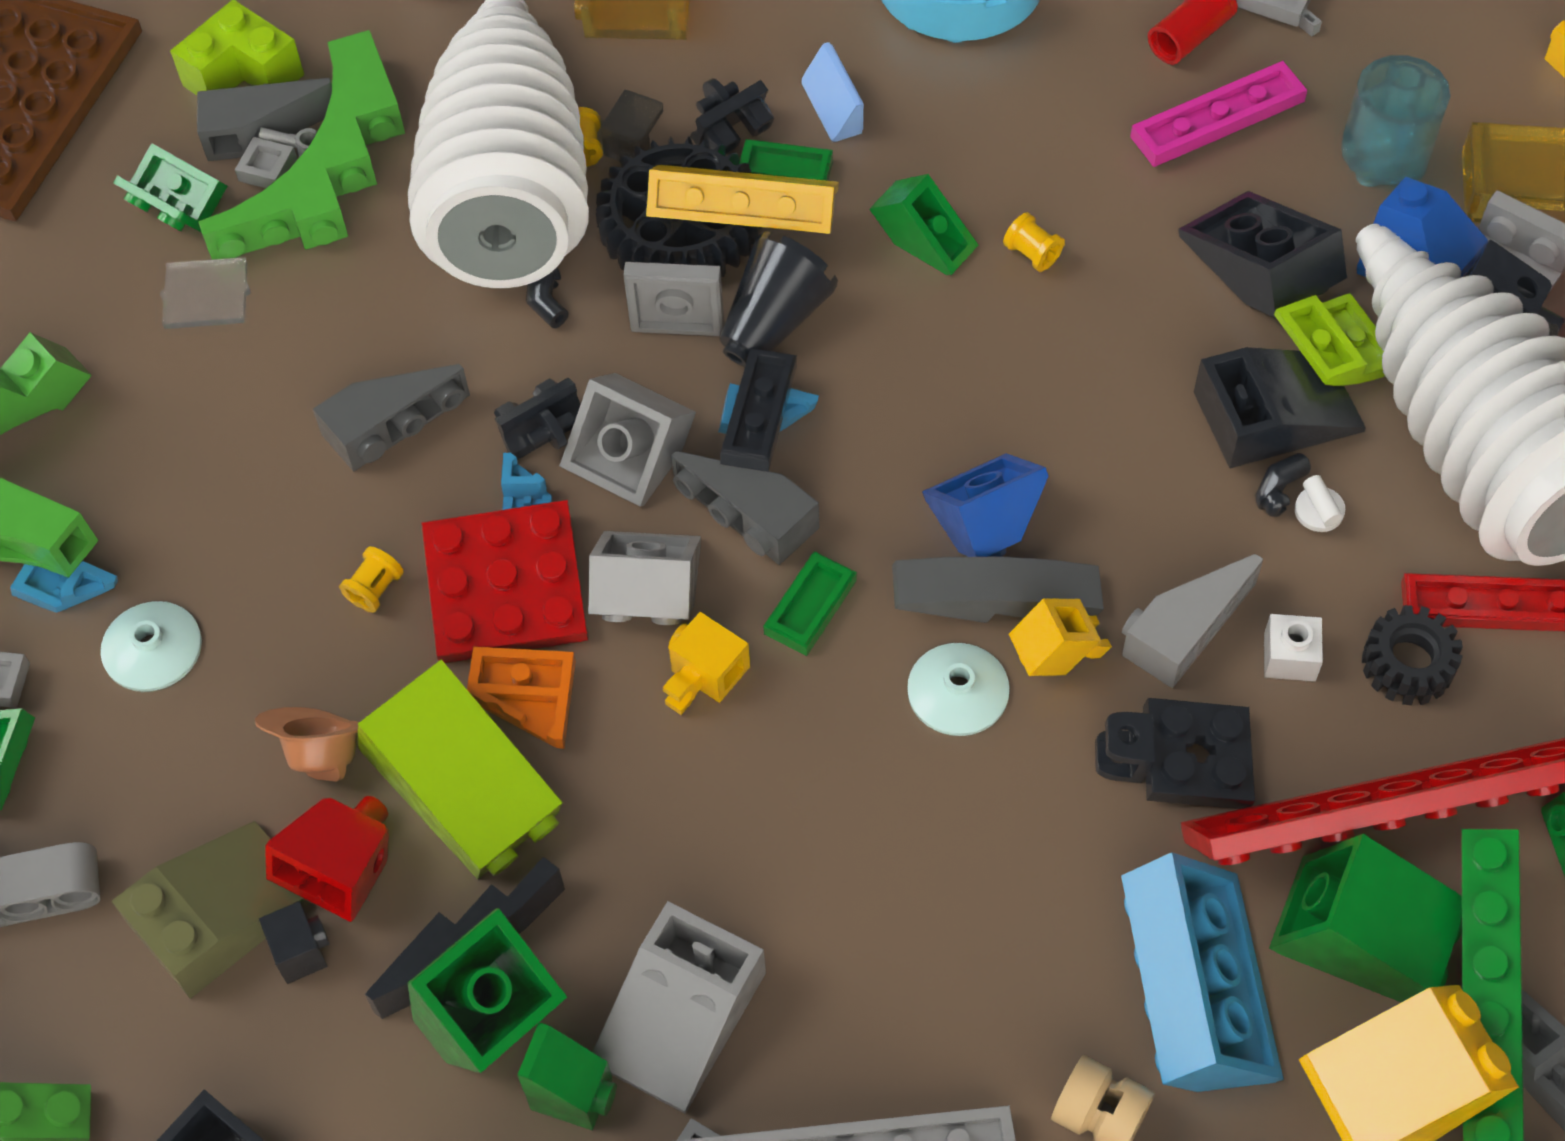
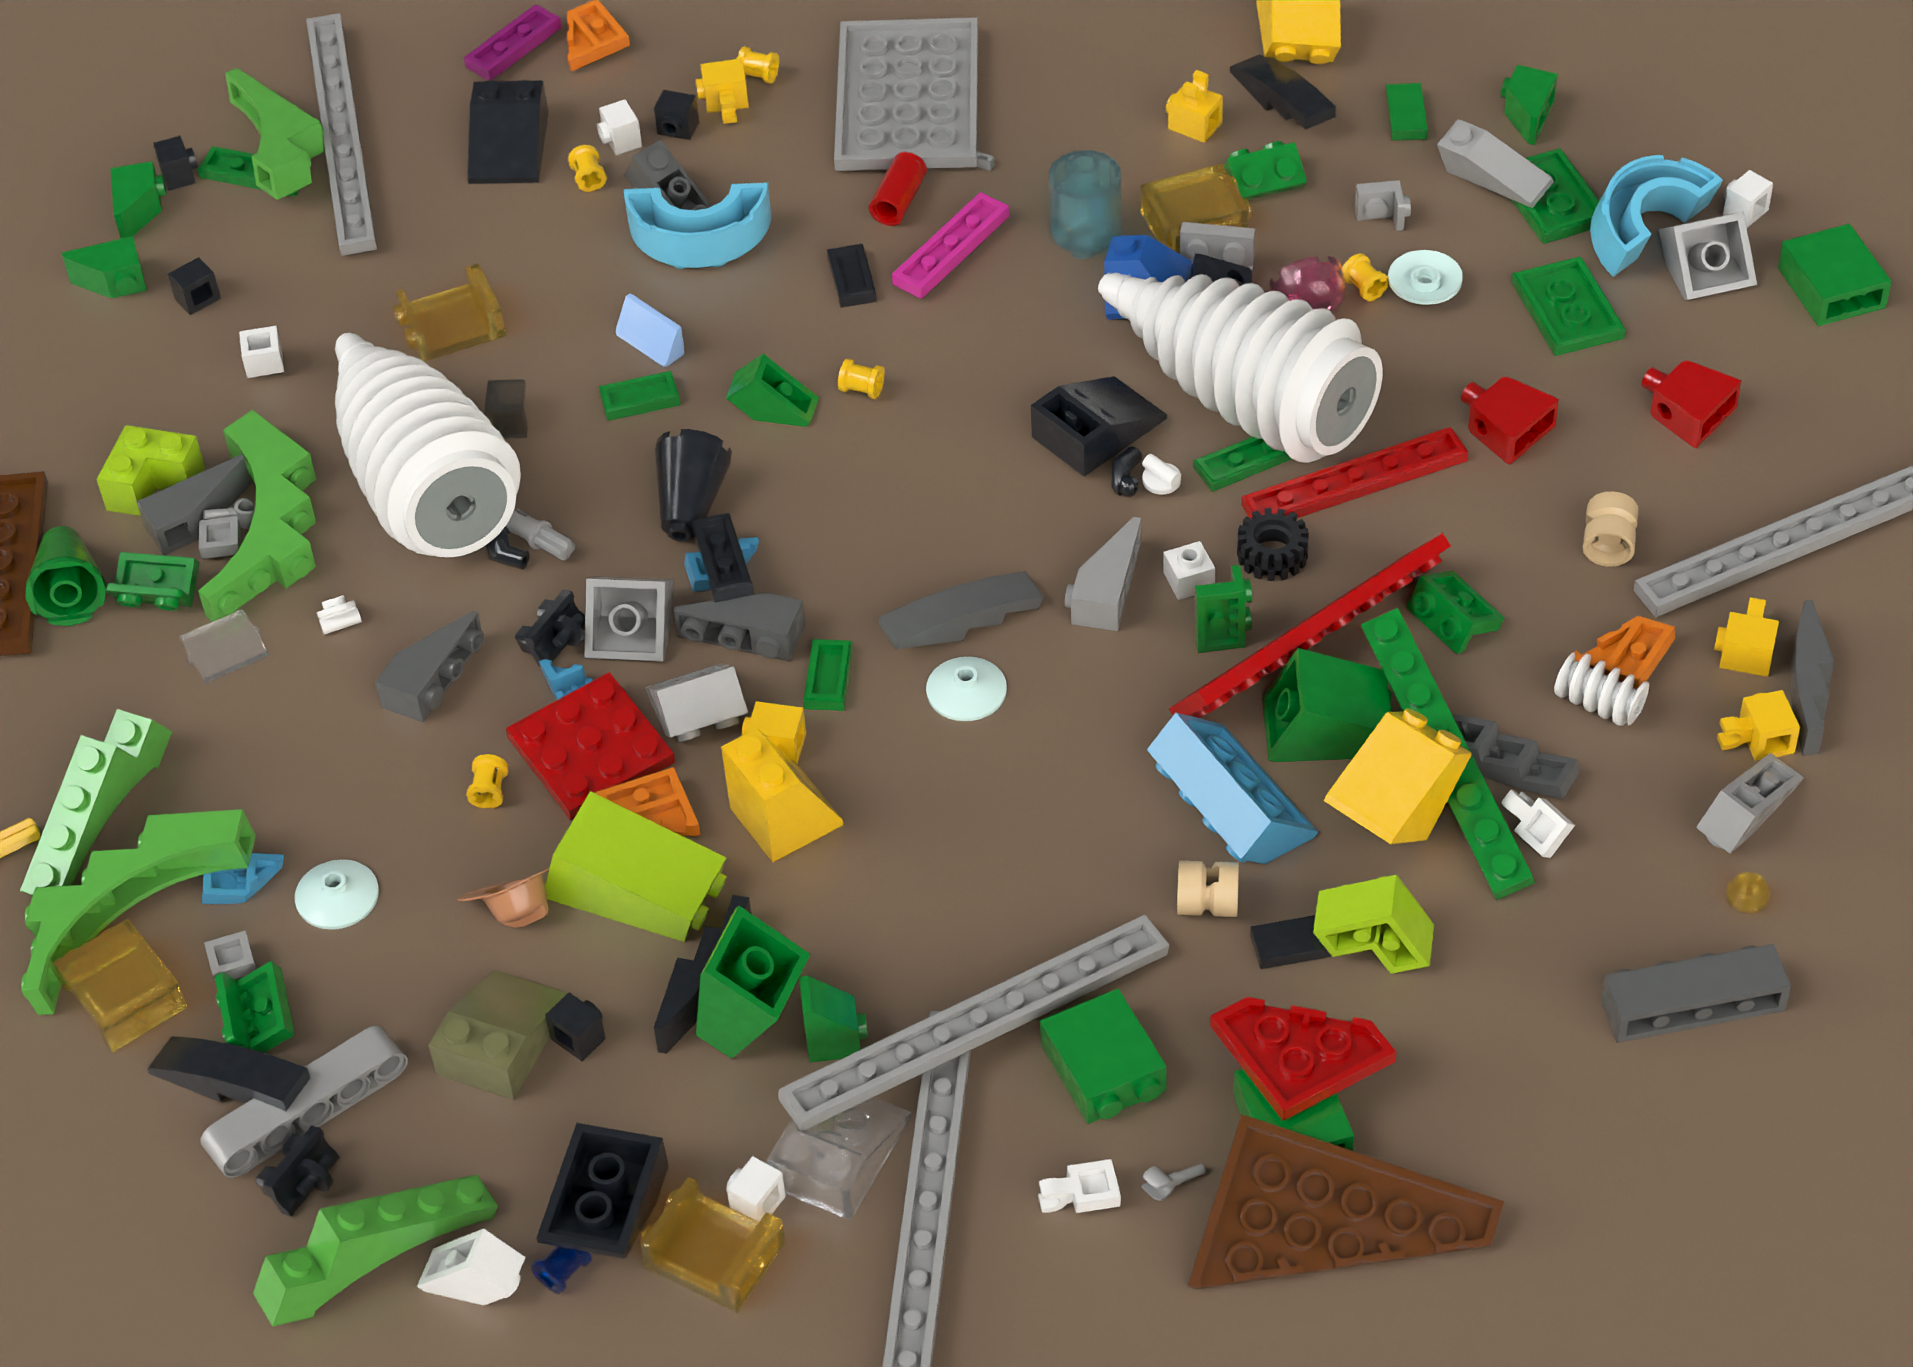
camera: 25 degrees left, 10 degrees down
red torso [265,796,389,922] -> none
light grey slope [593,901,766,1114] -> none
black gear [596,136,762,277] -> none
light grey tile [623,262,725,336] -> none
yellow panel [646,165,839,234] -> none
black hips [690,78,774,154] -> none
blue slope [922,453,1049,557] -> none
yellow brick [1009,598,1112,676] -> none
black plate [1095,698,1255,809] -> none
black slope [1178,191,1347,318] -> none
lime slope [1274,293,1385,386] -> none
none -> green cone [25,526,106,626]
none -> white plate [316,595,362,635]
none -> light grey axle [506,508,575,560]
none -> yellow slope [721,728,843,863]
none -> black tile [827,243,877,308]
none -> green tile [1193,437,1291,492]
none -> green bracket [1195,565,1253,653]

